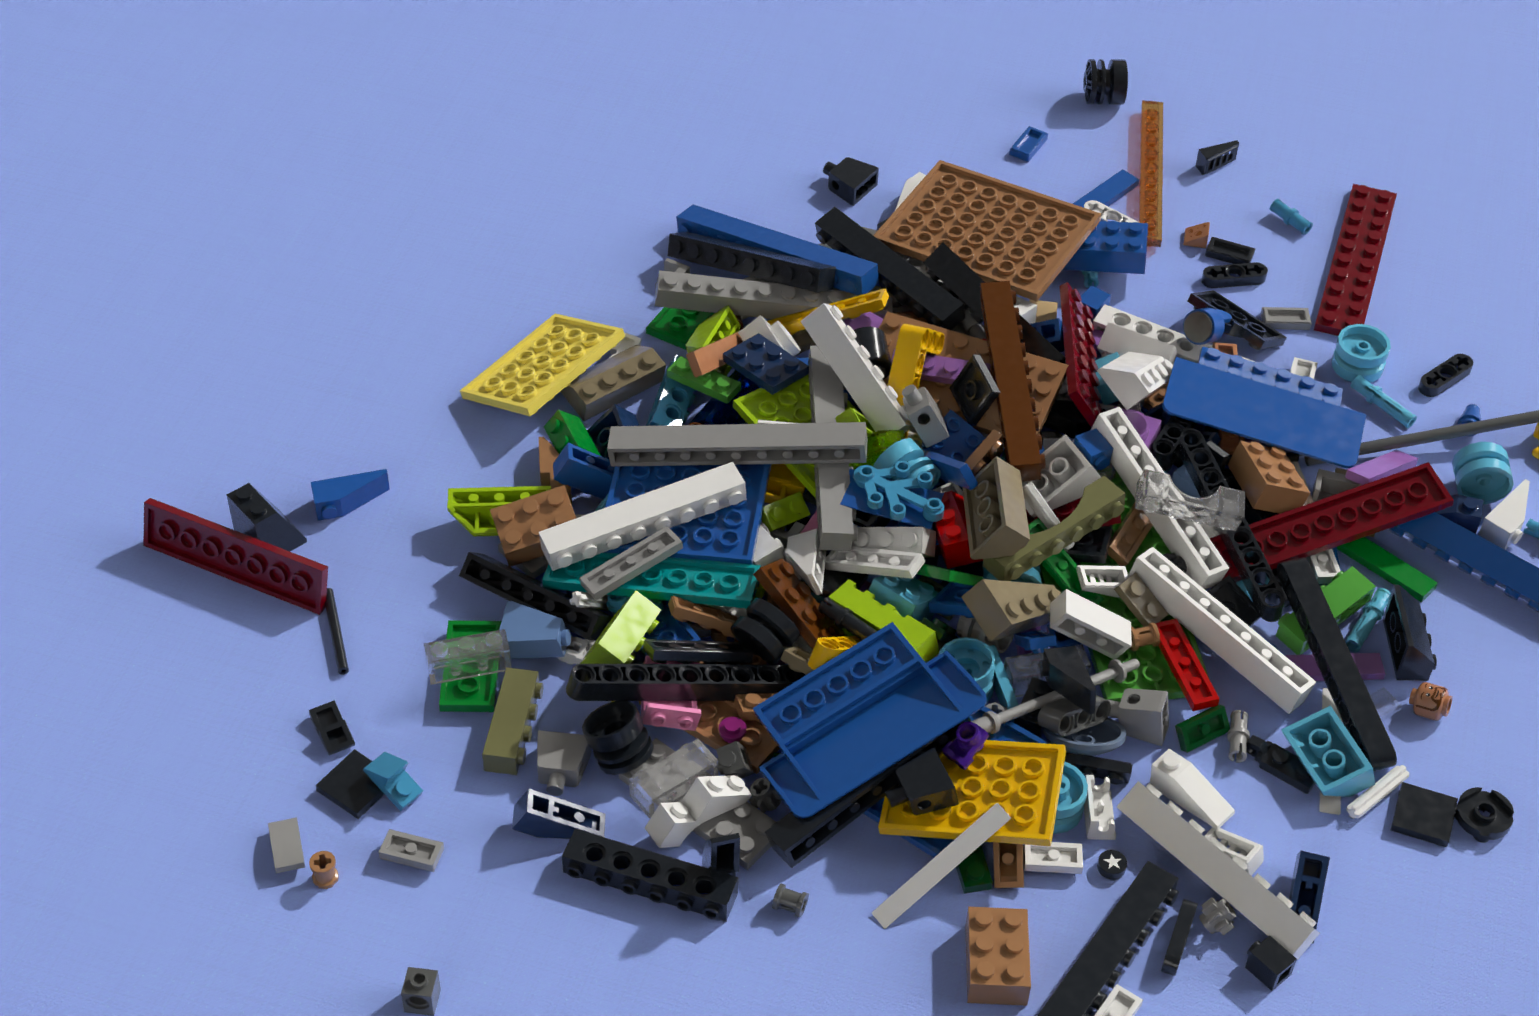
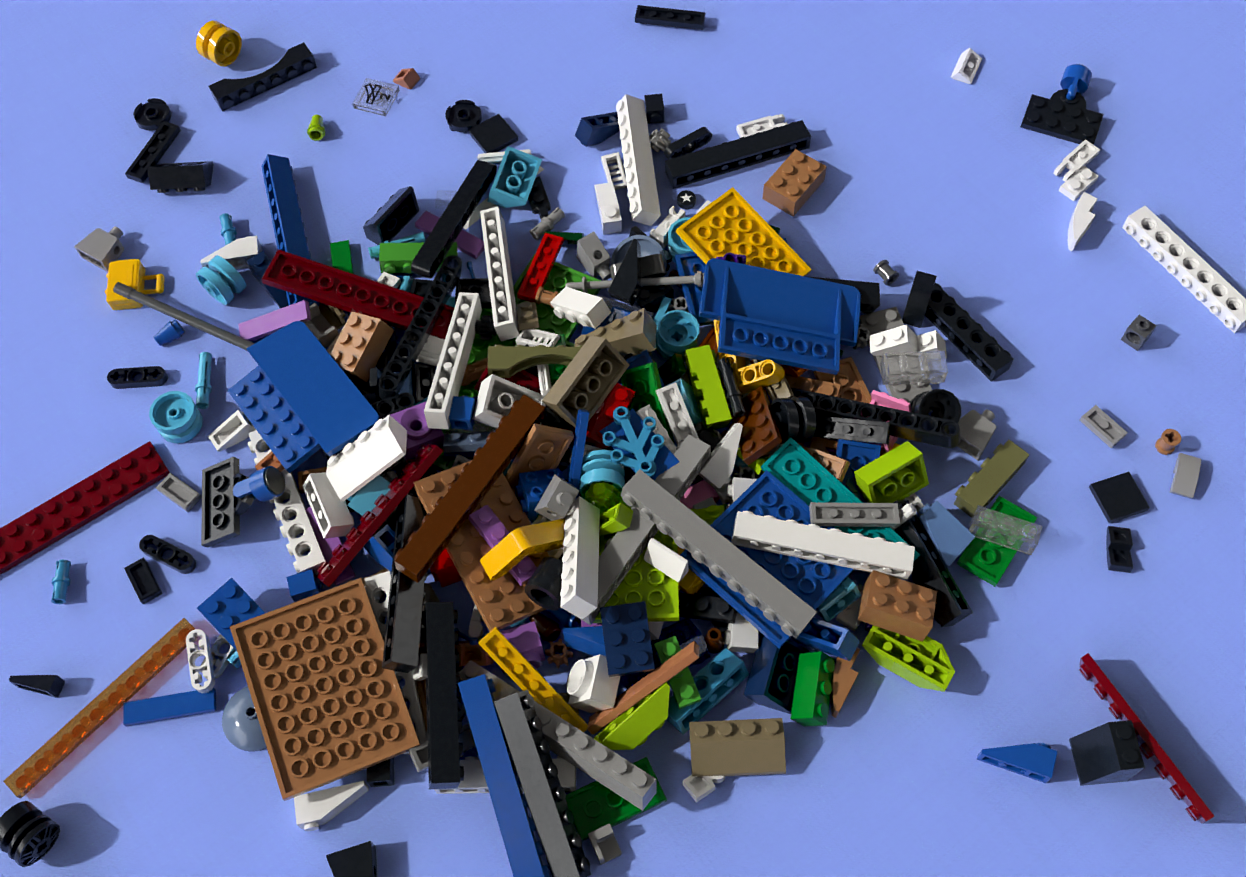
camera: 140 degrees left, 15 degrees up
black piece [325,588,349,675] -> none
dark azure slope [363,752,423,811] -> none
light yellow plate [460,313,625,416] -> none
dark blue slope [512,789,606,839] -> none
dark grey brick [716,741,754,778] -> none
magenta plate [719,717,746,743] -> none
white sticker [872,803,1011,929] -> none
black torso [885,748,959,816] -> none
black tile [949,354,1000,426] -> none
blue tile [1009,126,1048,162] -> none
clear arch [1135,469,1245,531] -> none
nougat slope [1183,222,1210,248] -> none
nougat head [1409,682,1452,721] -> none

